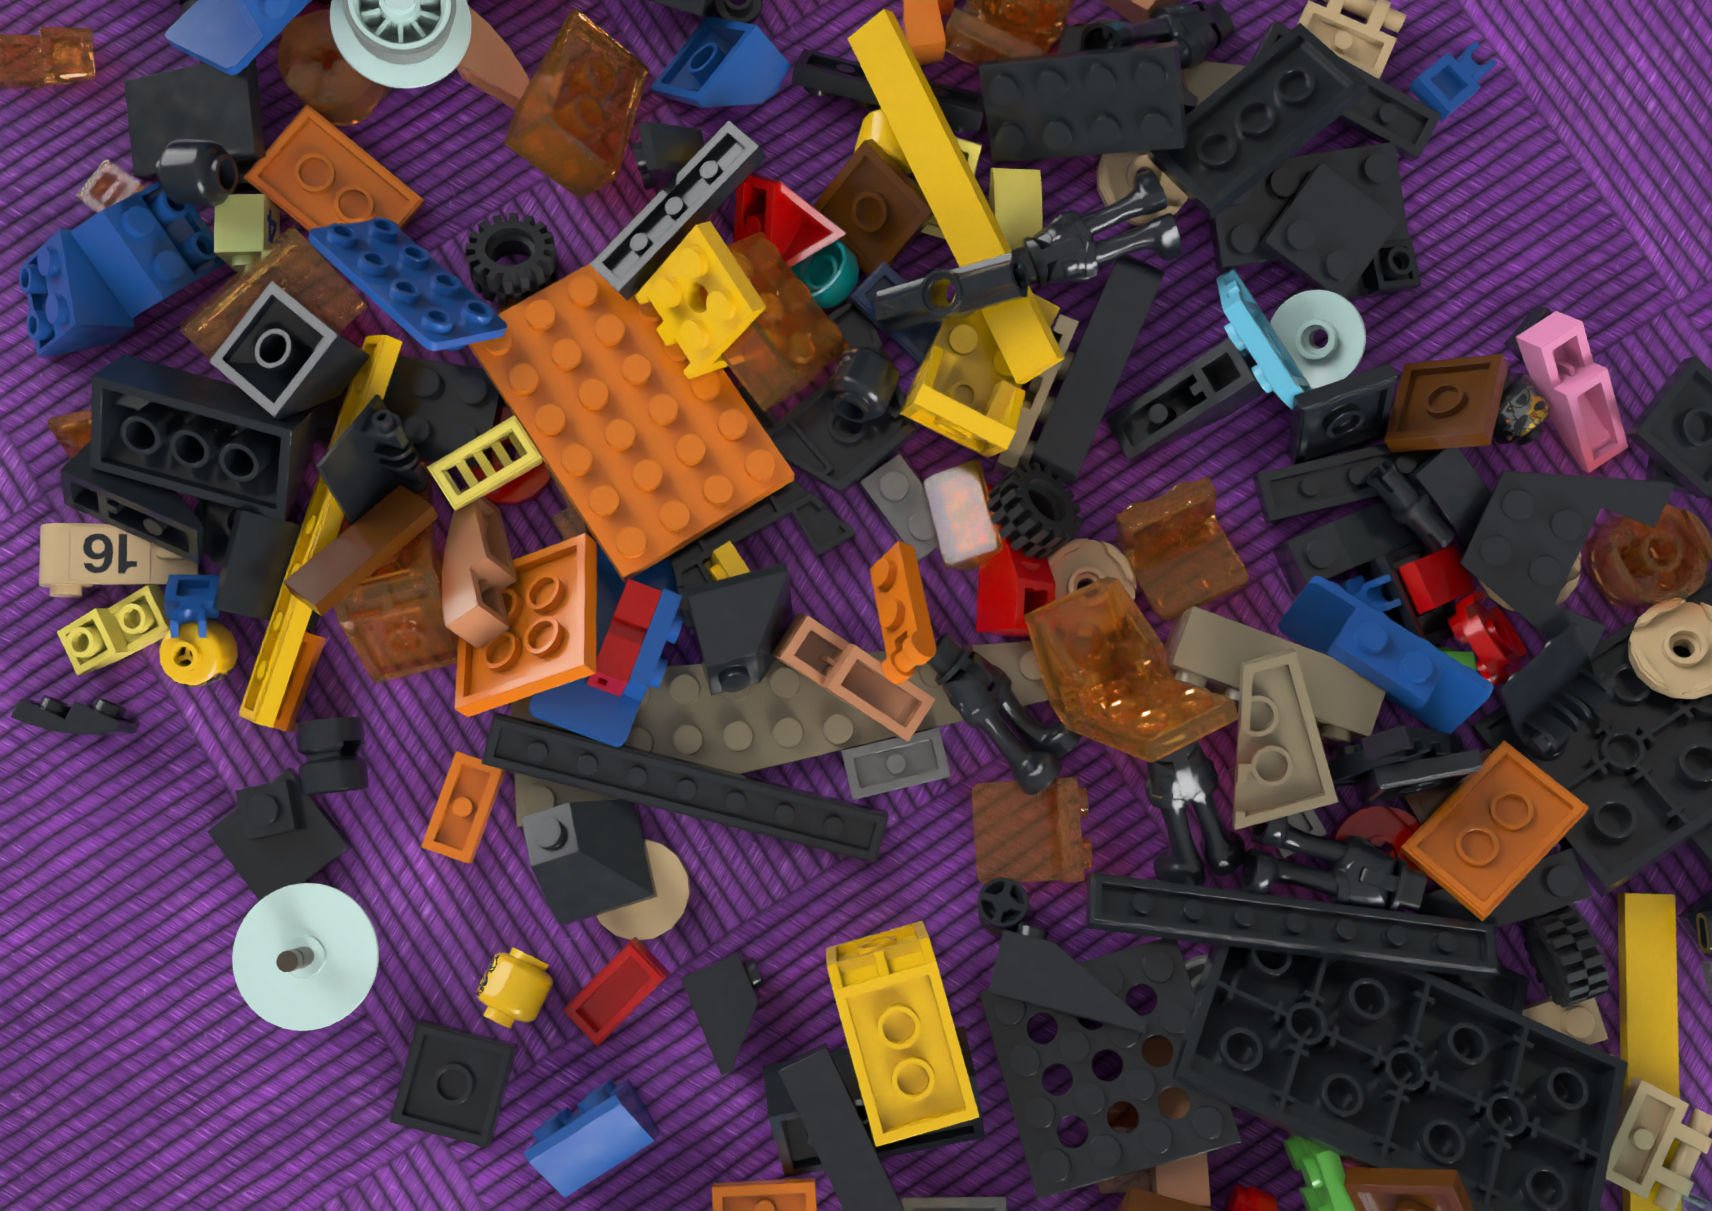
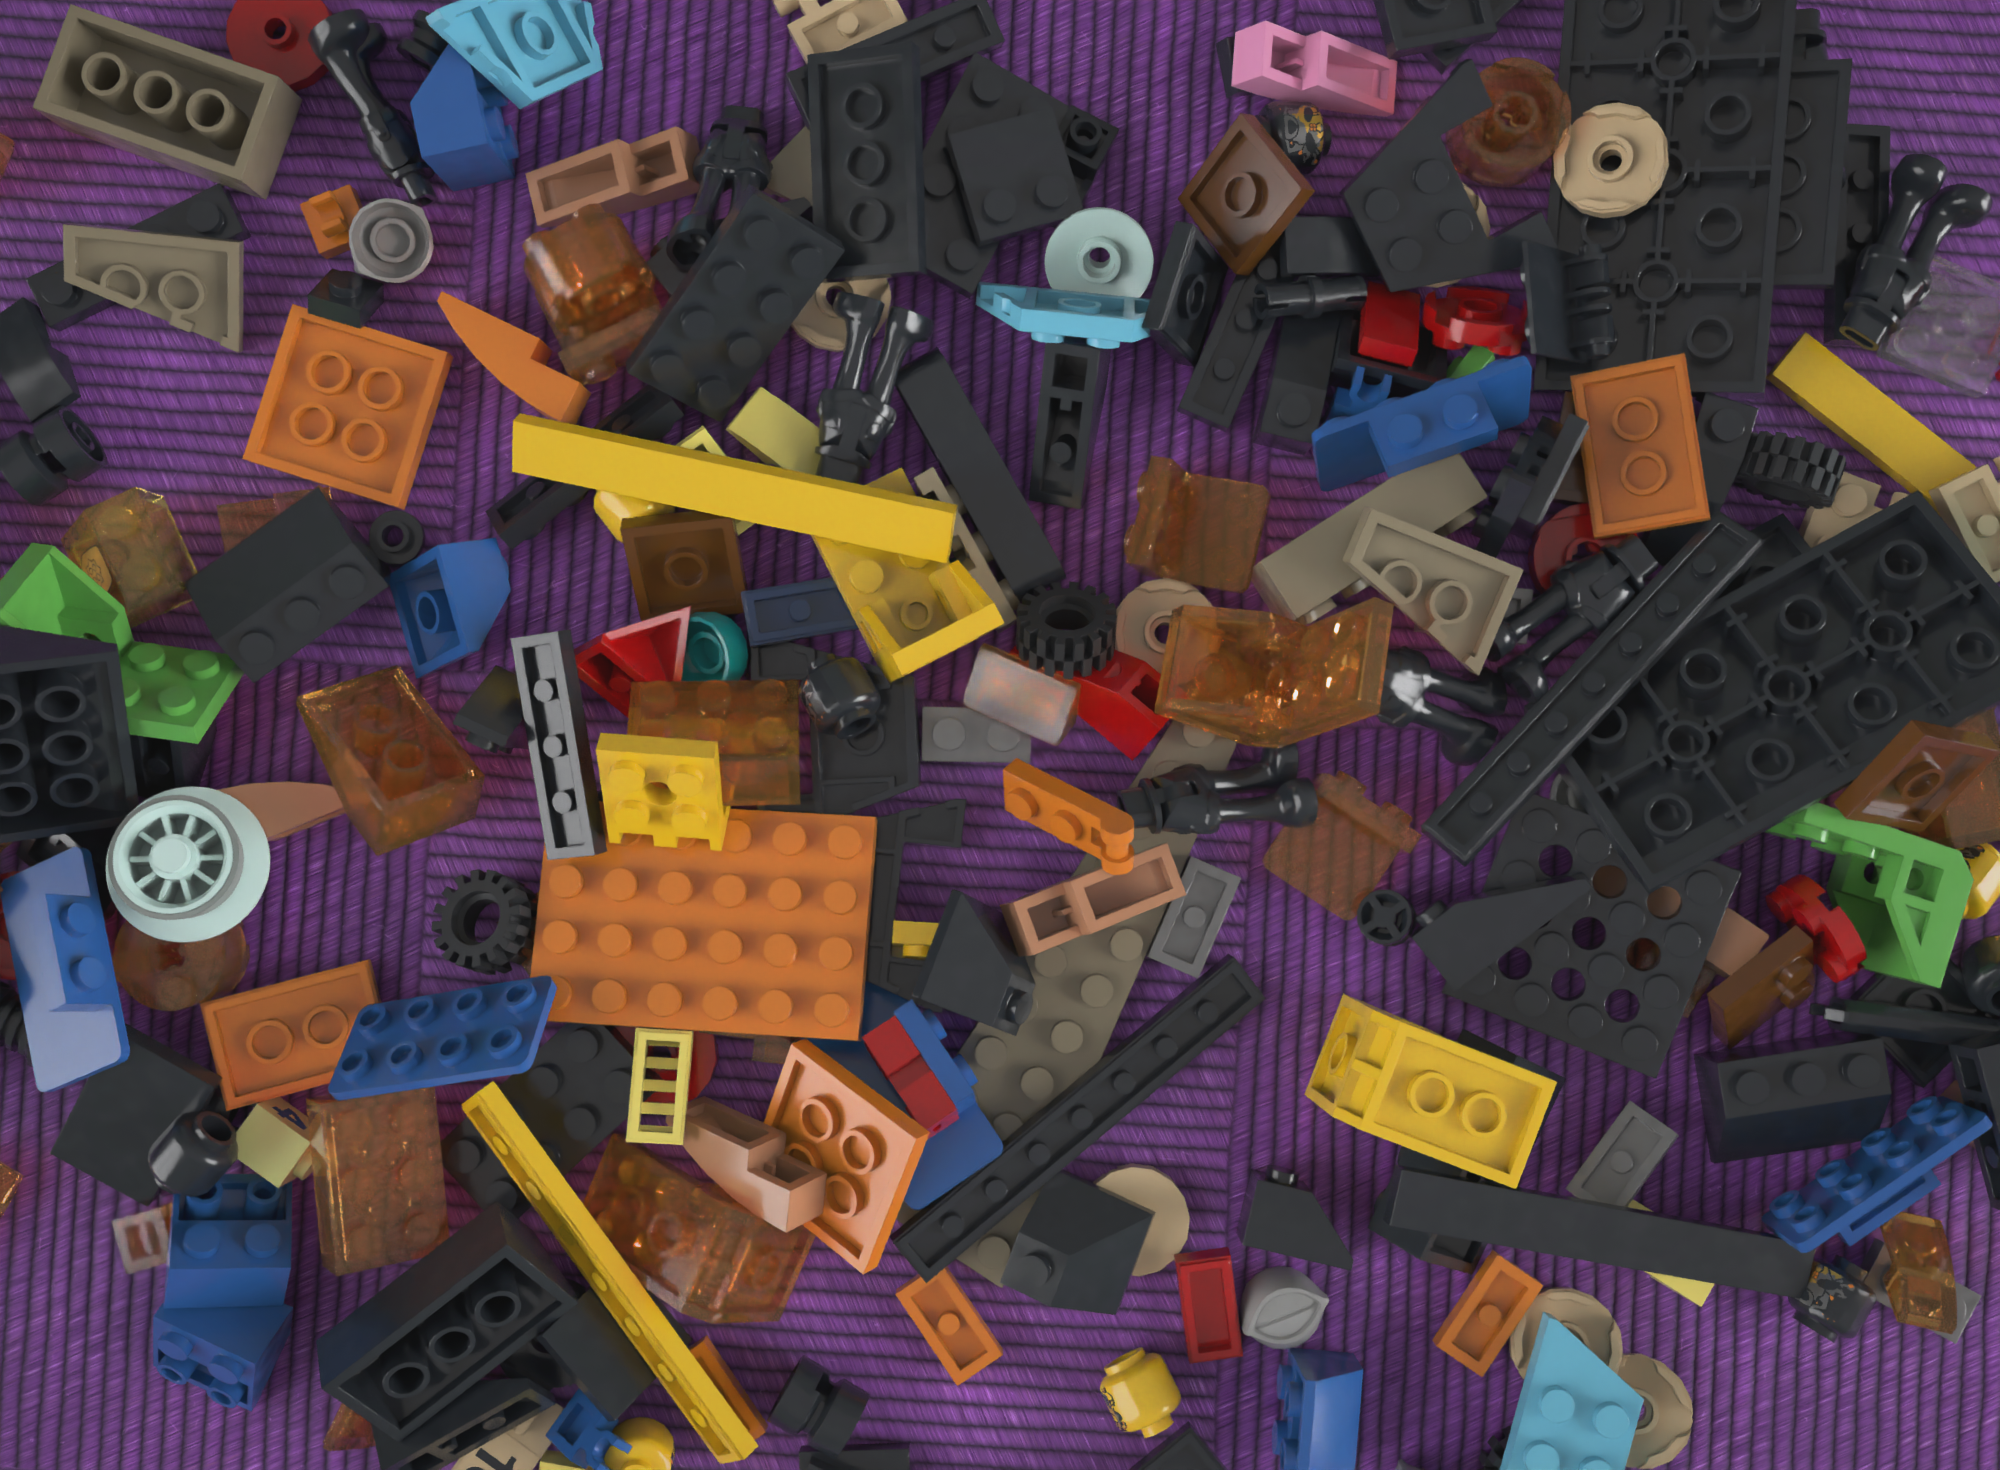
camera: 50 degrees left, 5 degrees up
black slope [209,281,370,420] -> none
reddish brown tile [284,485,438,616] -> none
black hinge [316,394,430,526] -> none
black piece [873,252,1030,334] -> none
none -> light grey hat [1239,1266,1329,1350]

